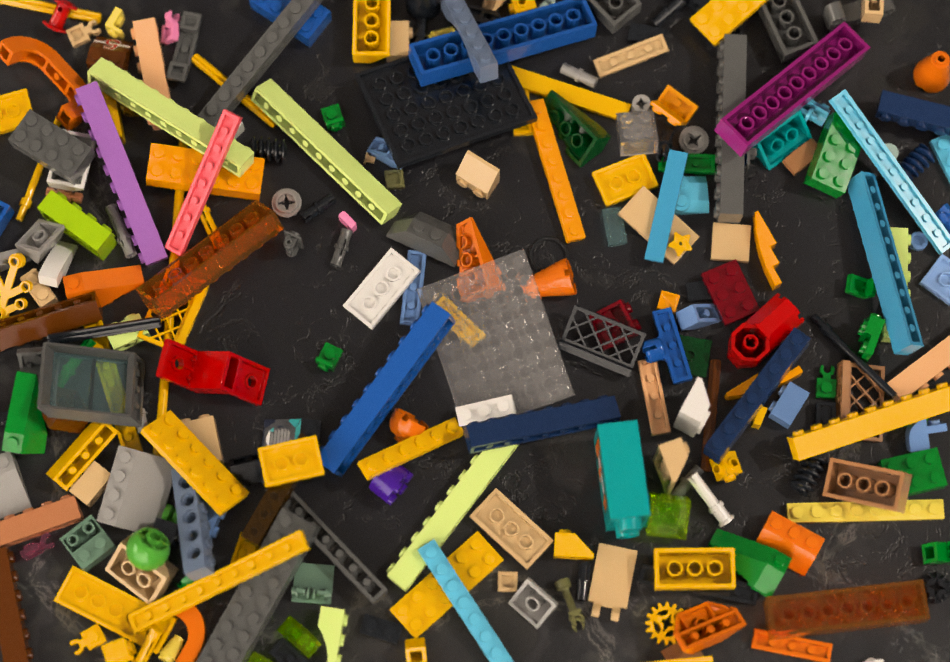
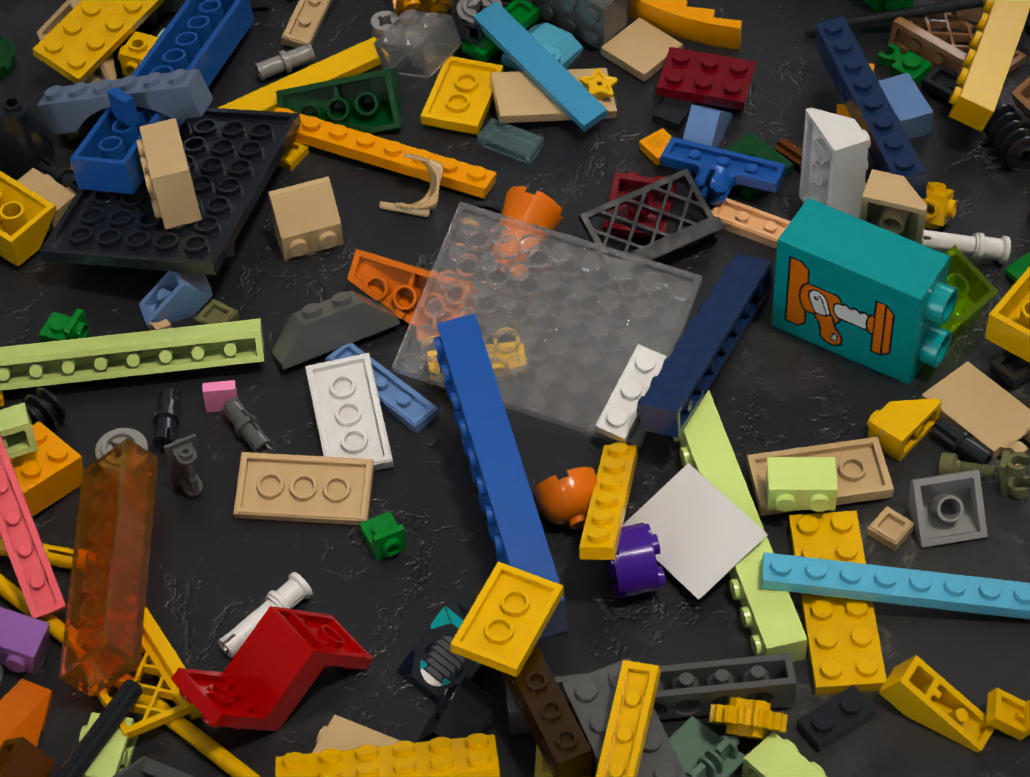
camera: 50 degrees left, 25 degrees down
red brick [727,293,805,369] -> none
none -> blue tile [107,87,140,128]
none -> tan brick [136,118,202,229]
none -> white pin [218,572,313,658]
none -> tan tile [233,452,375,525]
none -> tan helmet [379,153,443,217]
none -> white sticker [622,463,768,600]
none -> yellow gear [708,697,788,740]
none -> yellowish green brick [766,457,838,512]

